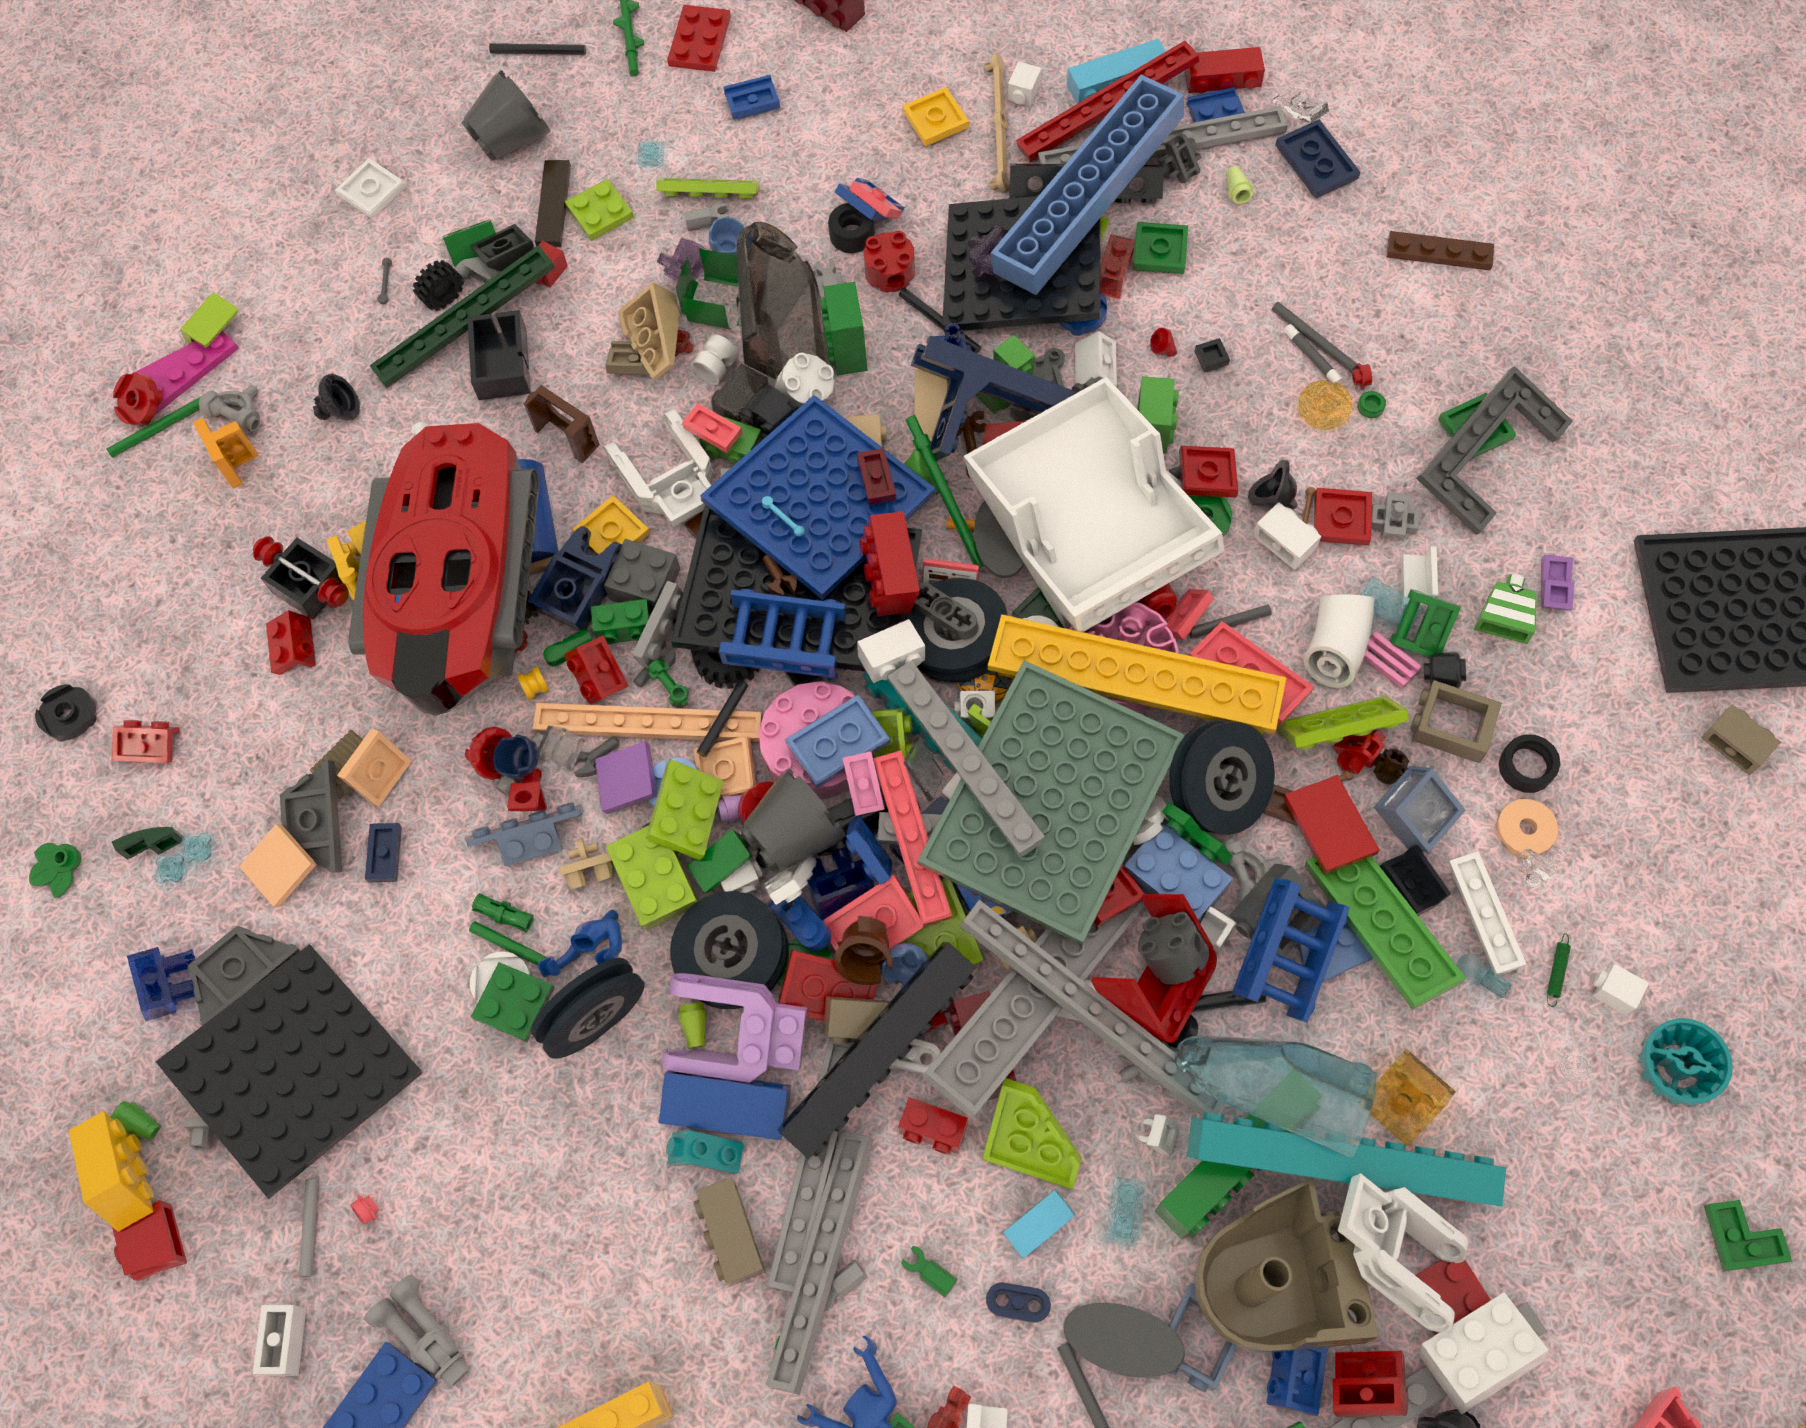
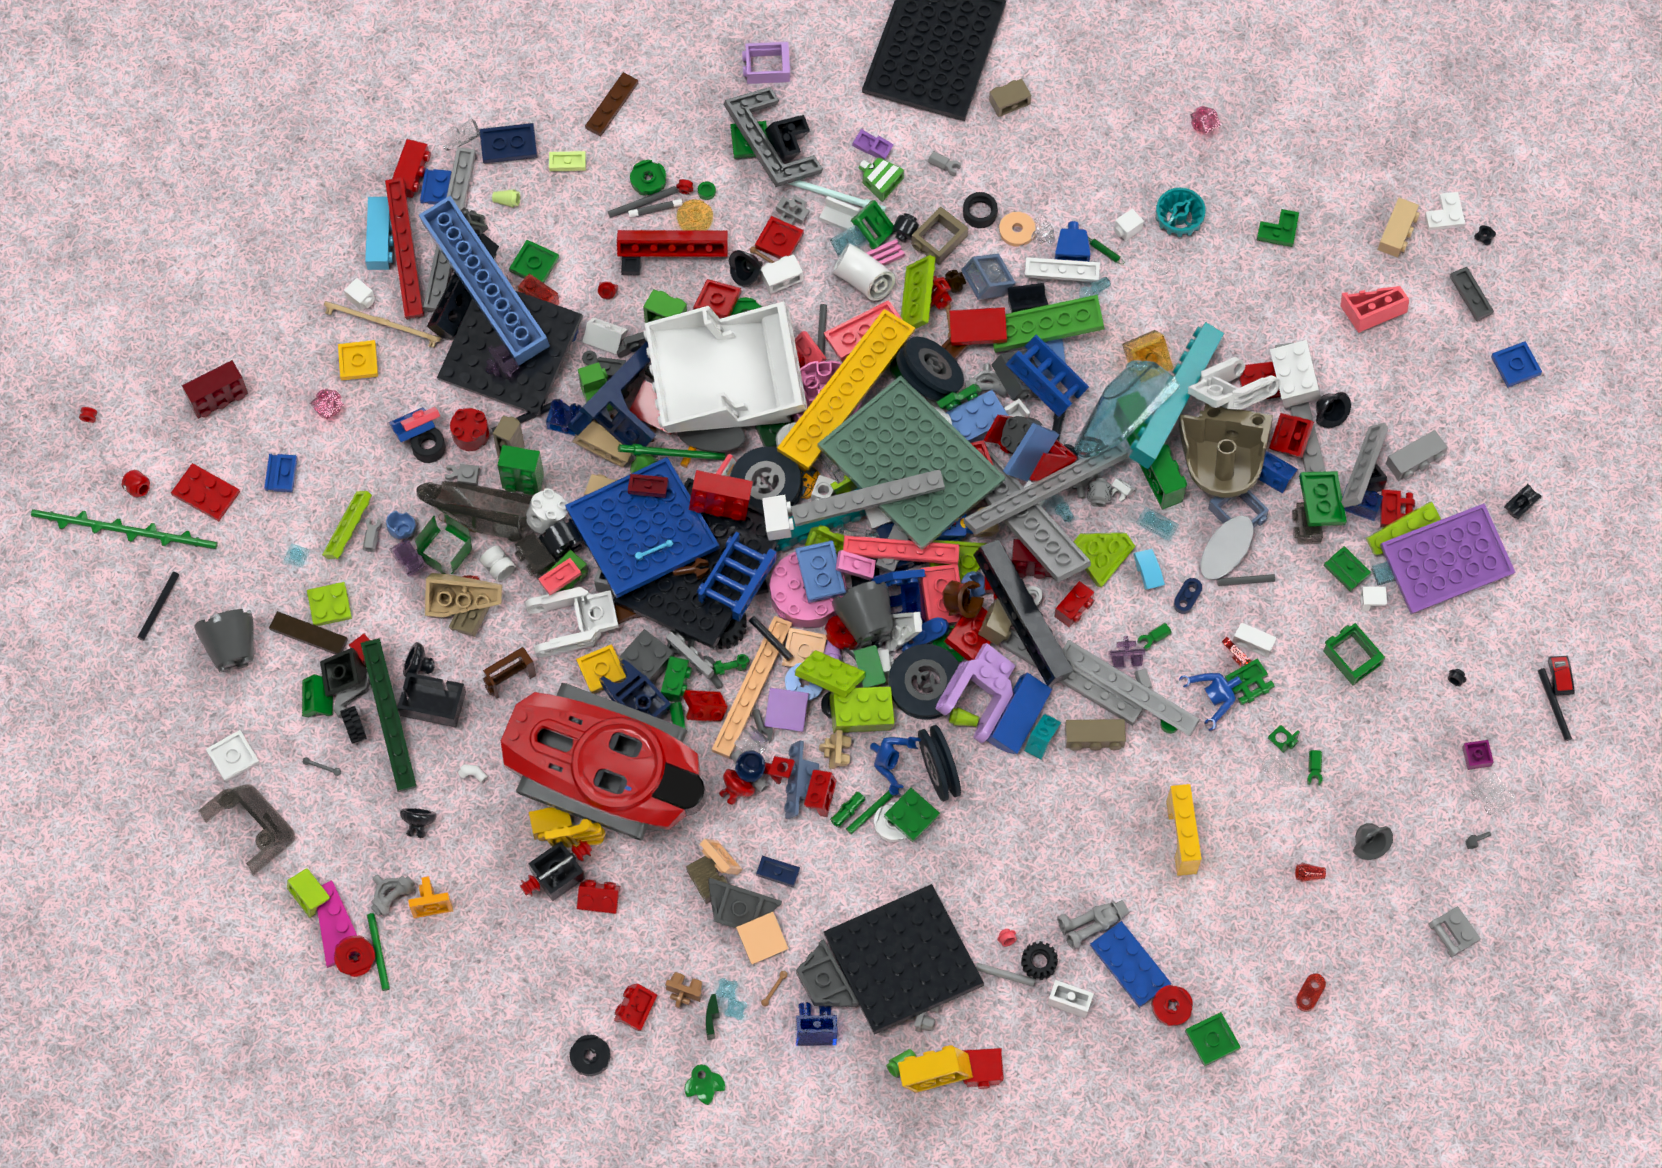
camera: 75 degrees left, 0 degrees up
yellow wheel [517,666,549,700] -> none
dark grey beam [913,583,979,639] -> none
none -> clear smoke windscreen [198,784,295,876]
none -> clear pink brick [310,389,344,419]
none -> black hair [403,642,435,677]
none -> dark tan brick [493,415,525,458]
none -> yellowish green plate [549,151,586,171]
none -> red brick [617,230,728,257]
none -> green plate [630,160,666,196]
none -> medium nougat hips [665,972,702,1008]
none -> lavender window [742,42,790,84]
none -> medium nougat hinge [761,971,787,1006]
none -> black brick [765,115,810,162]
none -> light aqua bar [788,180,886,213]
none -> red bracket [804,770,837,817]
none -> light grey bar [928,151,961,176]
none -> medium blue tile [1003,423,1059,482]
none -> black tyre [1021,941,1058,980]
none -> clear light blue axle [1050,495,1074,522]
none -> blue torso [1055,221,1090,262]
none -> light grey head [1087,478,1113,507]
none -> clear purple hips [1108,636,1145,667]

